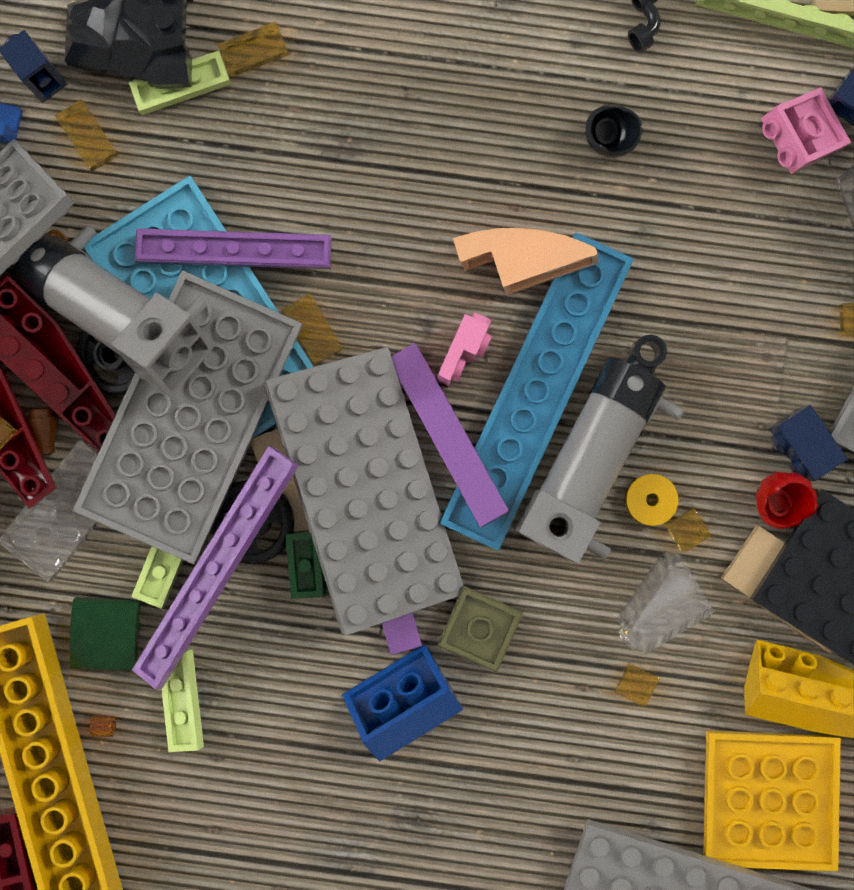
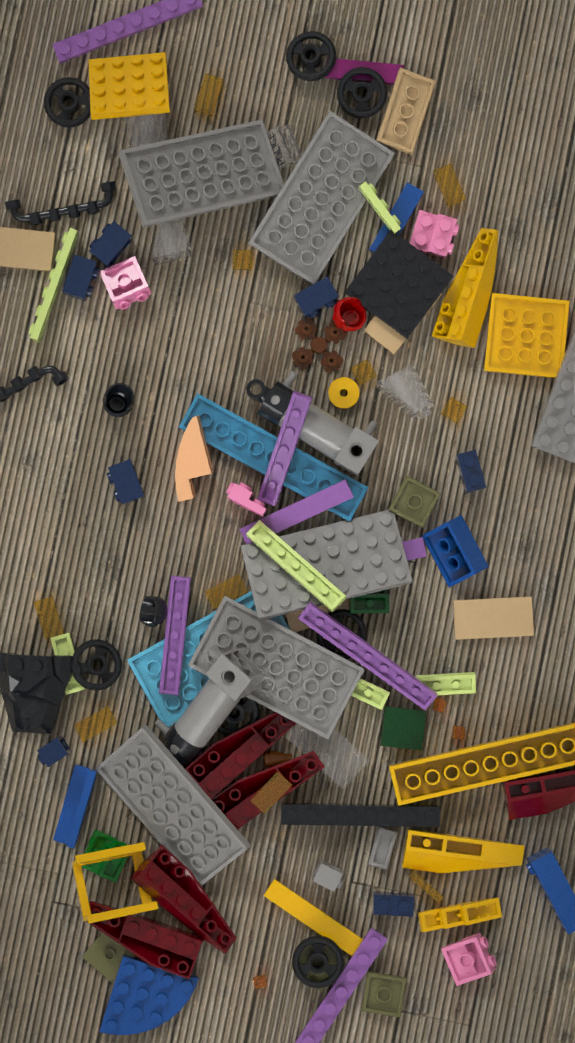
camera: 85 degrees left, 0 degrees up
none -> dark blue brick [62,255,100,302]
none -> black wheel [71,639,122,691]
none -> dark blue brick [106,459,145,505]
none -> black hair [139,596,168,627]
none -> yellowish green plate [246,520,346,612]
none -> medium lavender tile [257,391,313,506]
none -> reddish brown plant [292,318,346,372]
none -> clear orange piece [432,698,447,713]
none -> tan tile [453,597,534,640]
none -> dark blue brick [455,449,486,494]

